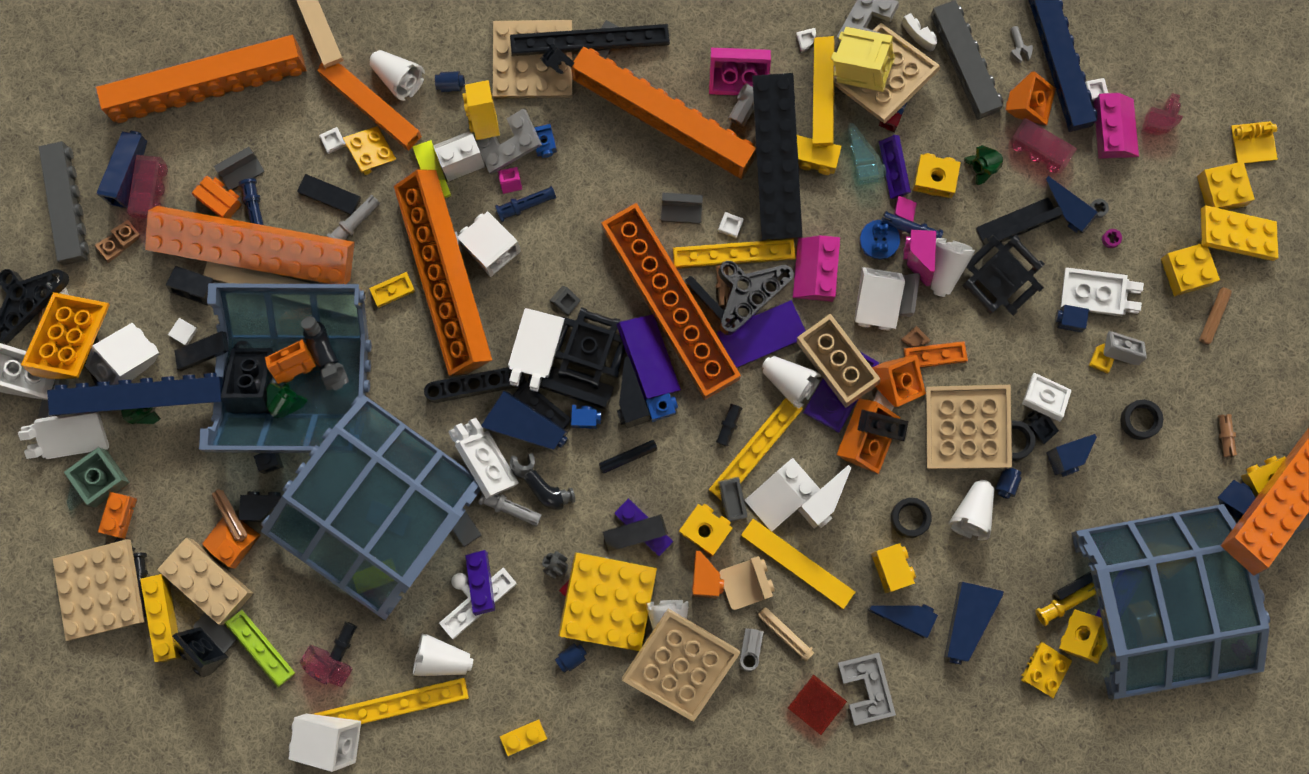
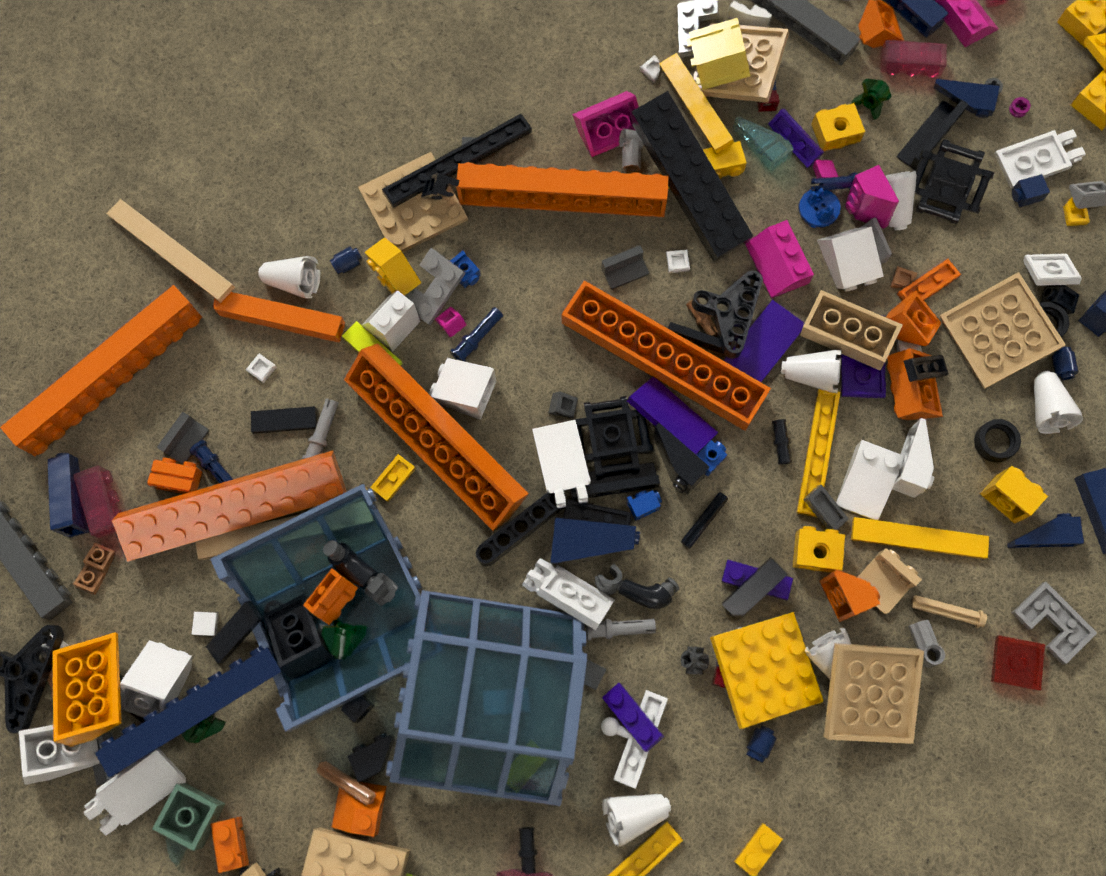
camera: 25 degrees left, 5 degrees down
black hinge [166,266,214,306] -> none
yellow hinge [342,126,396,175] -> none
yellow tile [673,239,795,269] -> none

